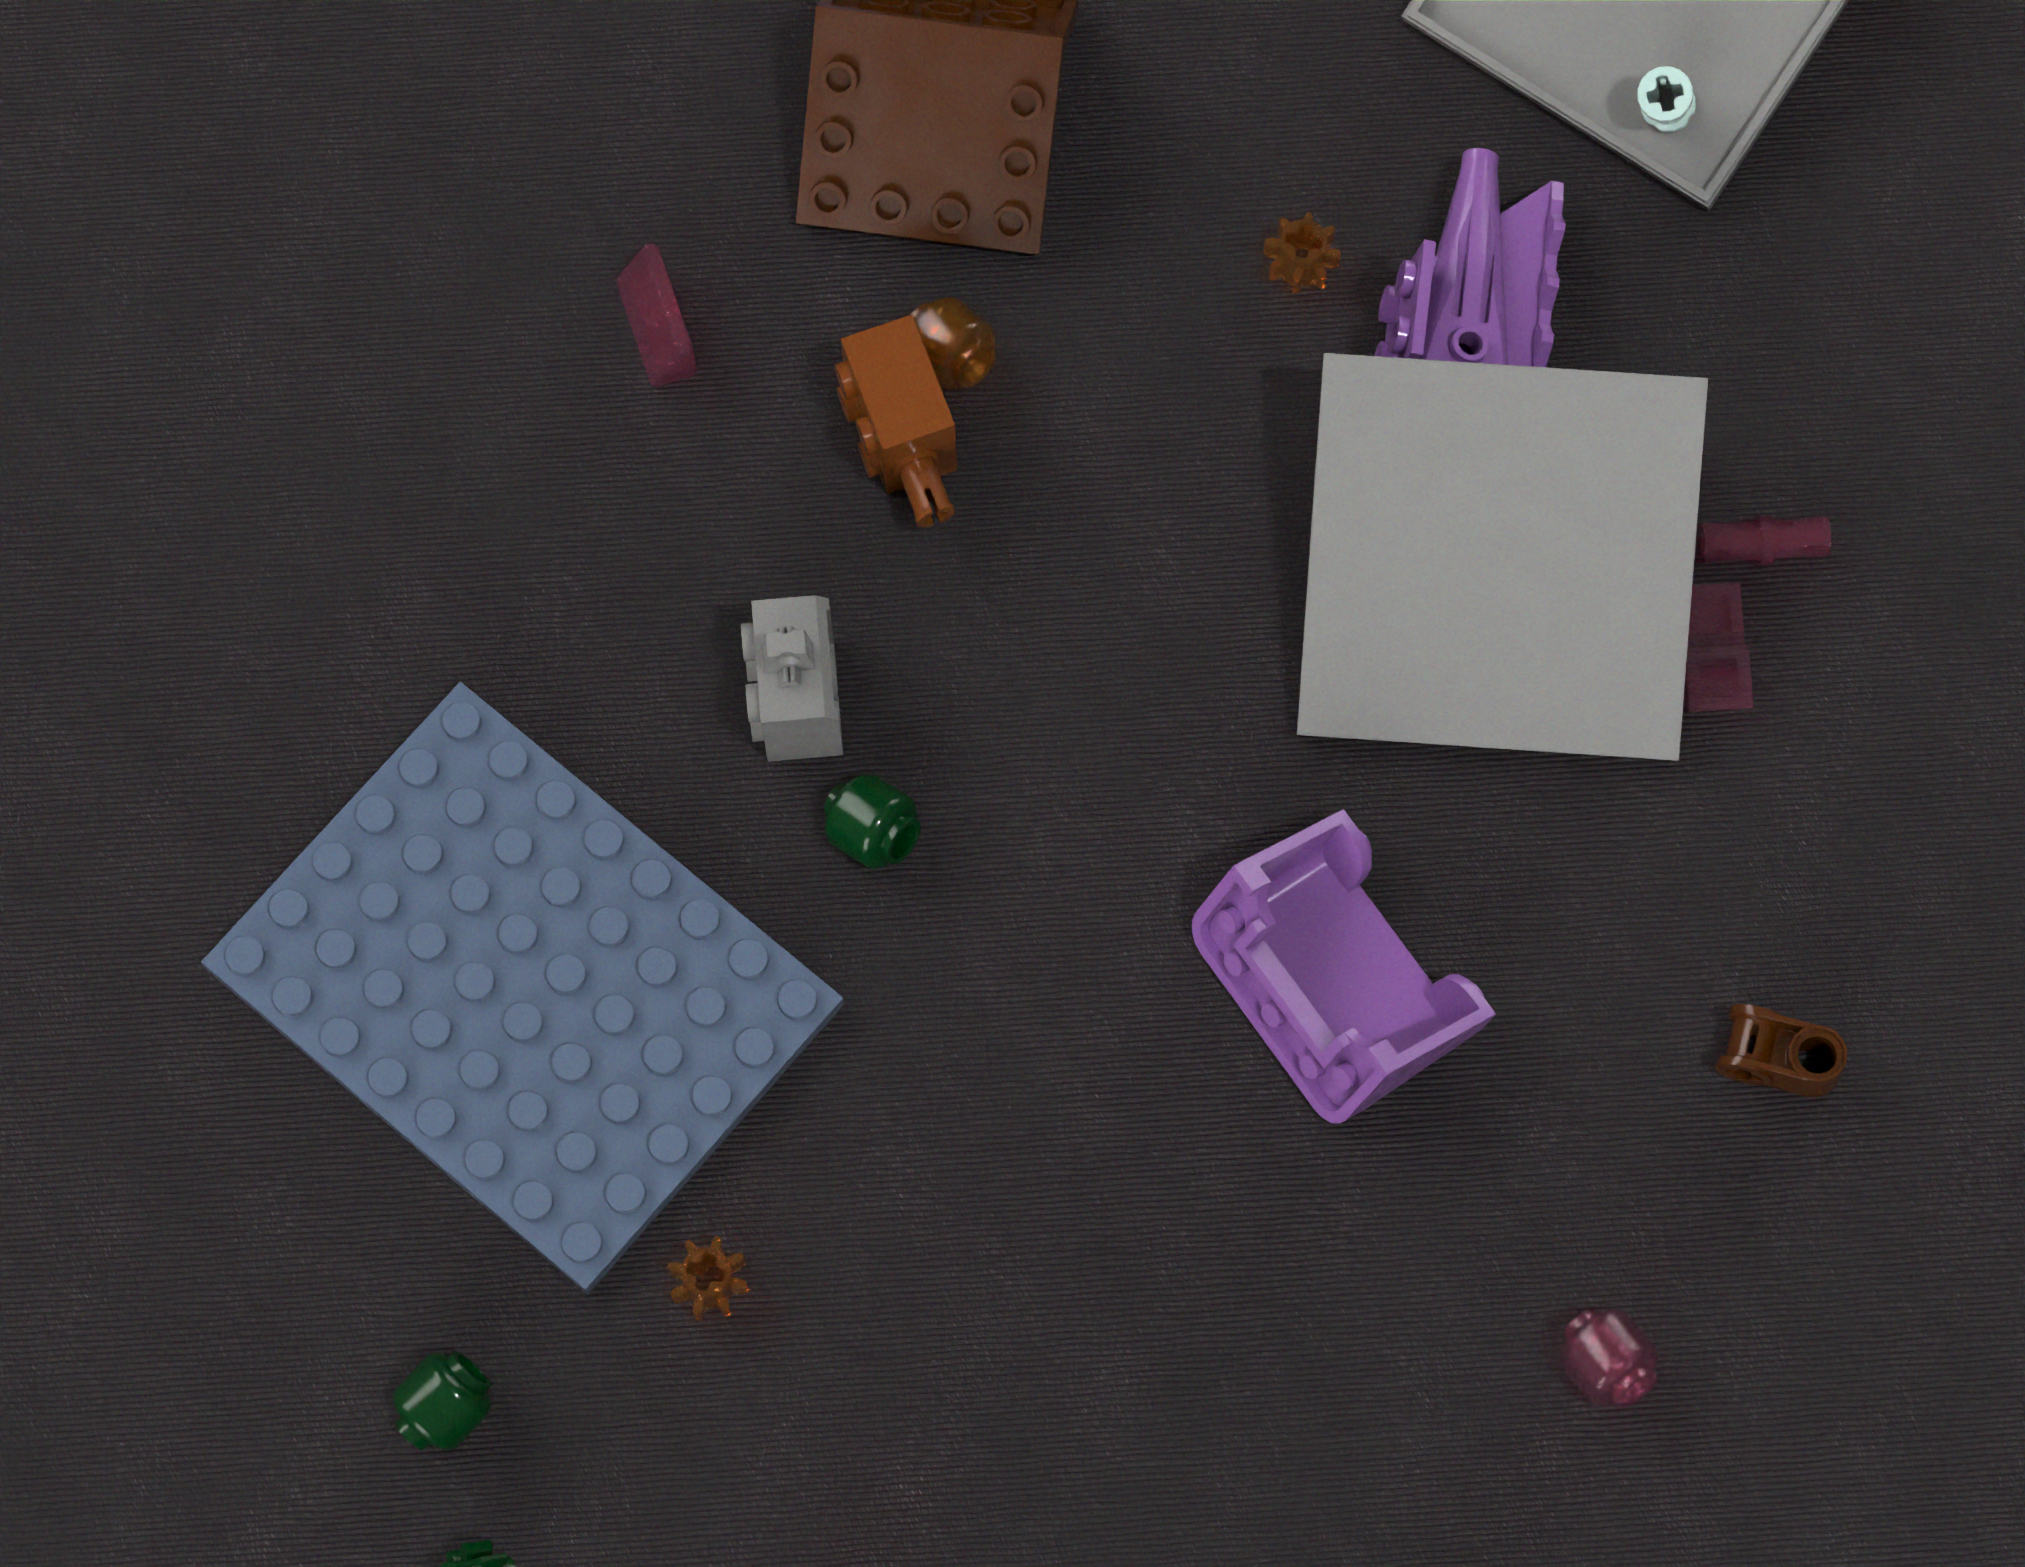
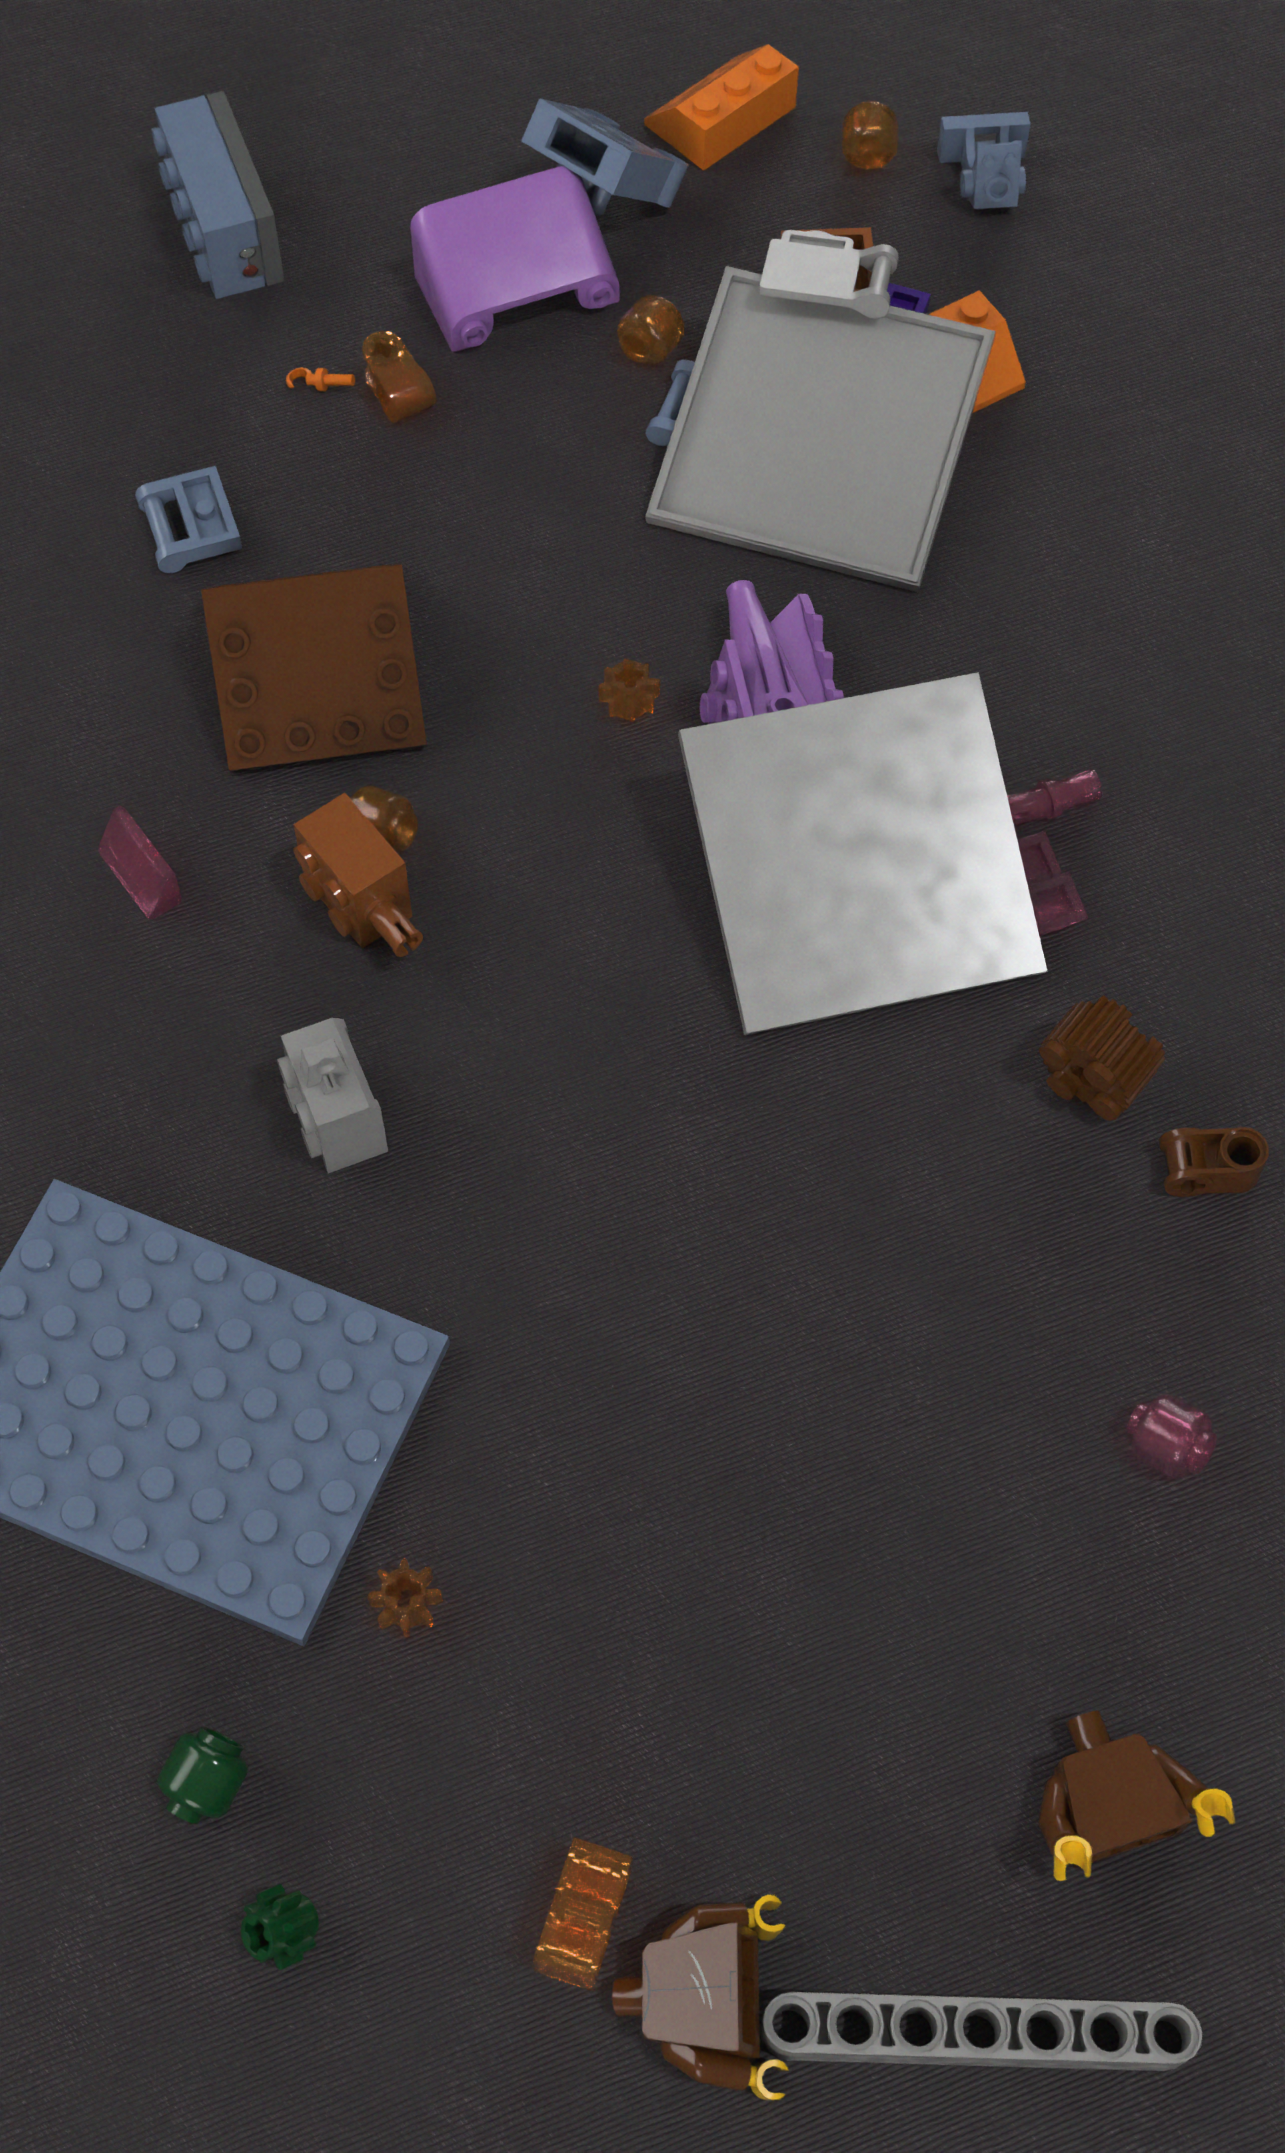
camera: 20 degrees left, 10 degrees down
dark green head [824,774,921,869] -> none
medium lavender windscreen [1192,809,1496,1124] -> none
light aqua bush [1638,66,1696,133] -> none
none -> reddish brown brick [1039,995,1166,1121]

